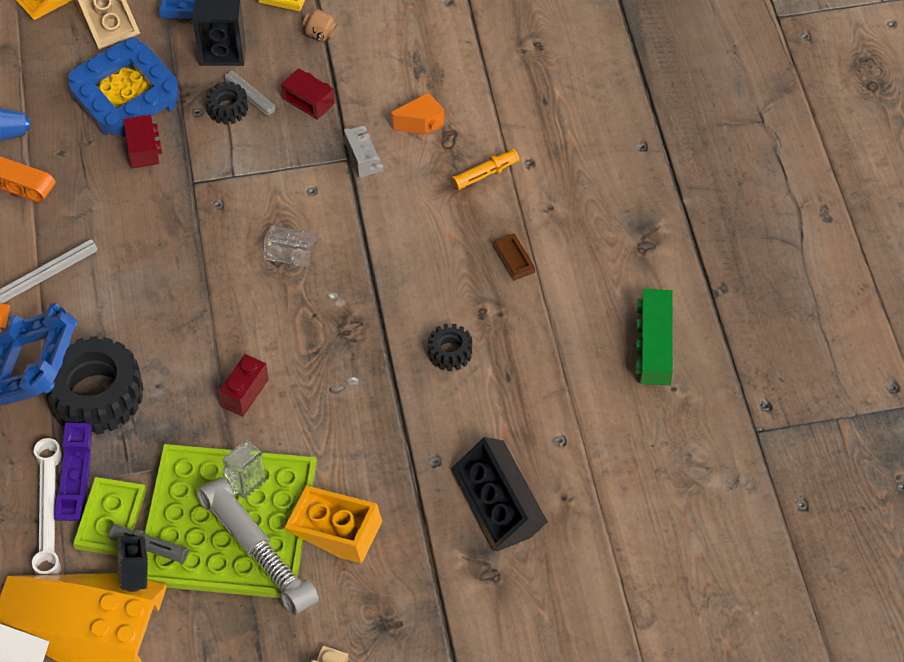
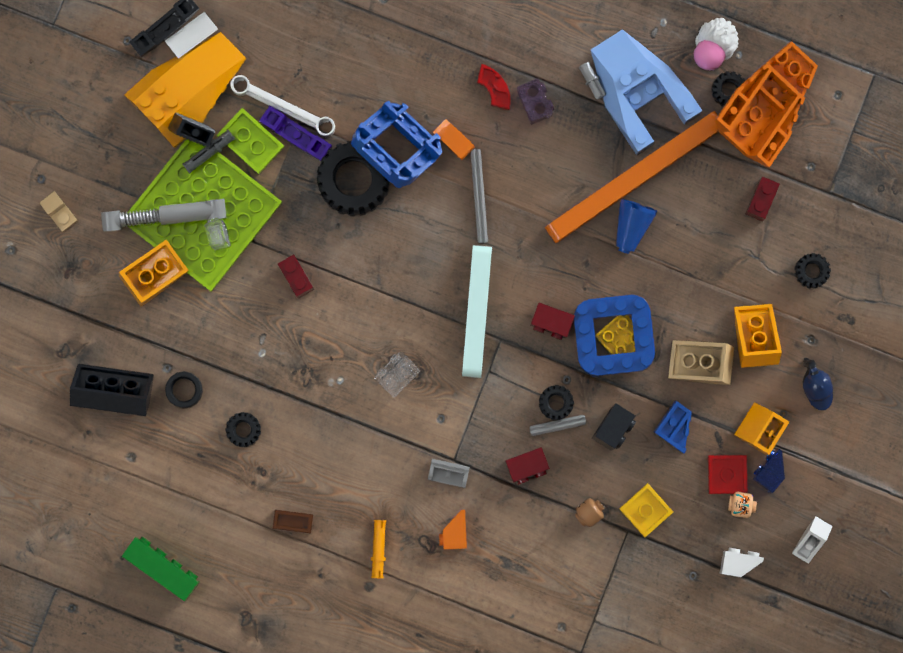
camera: 120 degrees right, 30 degrees up
none -> black tyre [165,371,203,409]
none -> light aqua beam [462,245,492,378]

